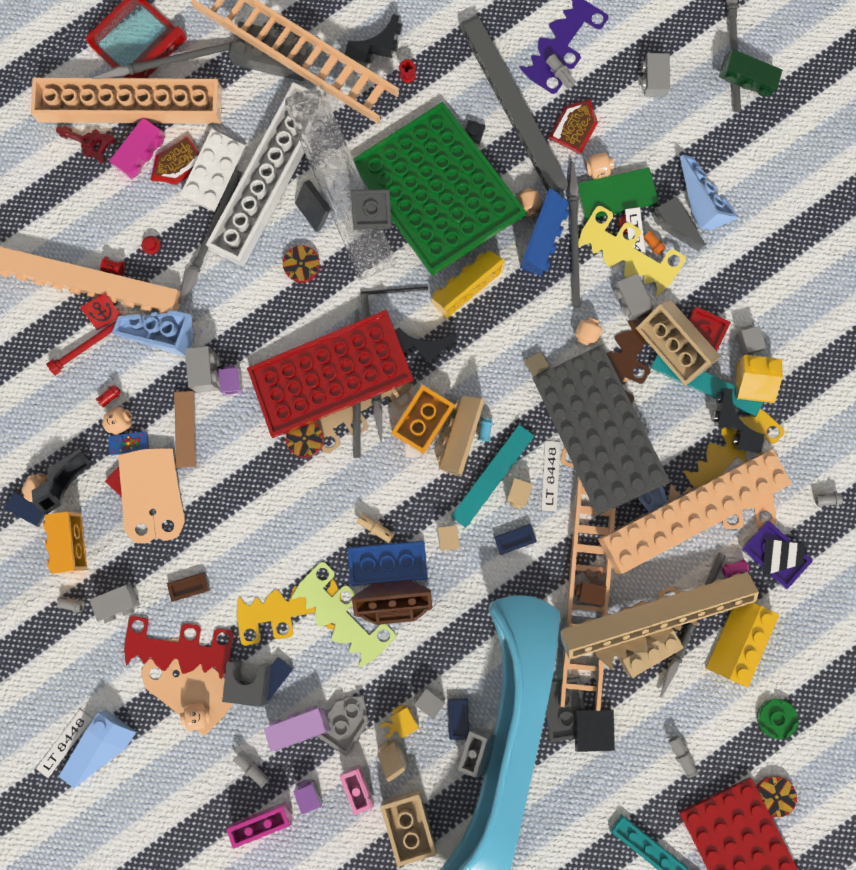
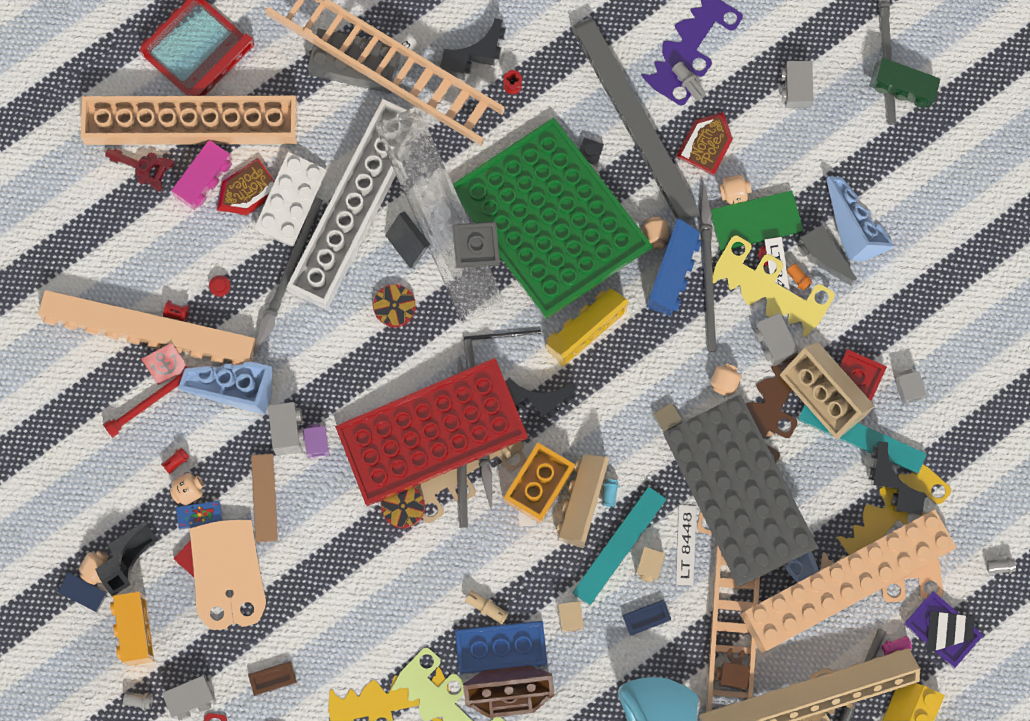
camera: 10 degrees left, 5 degrees down
dark grey piece [92,41,233,79] -> none
yellow slope [736,355,783,403] -> none

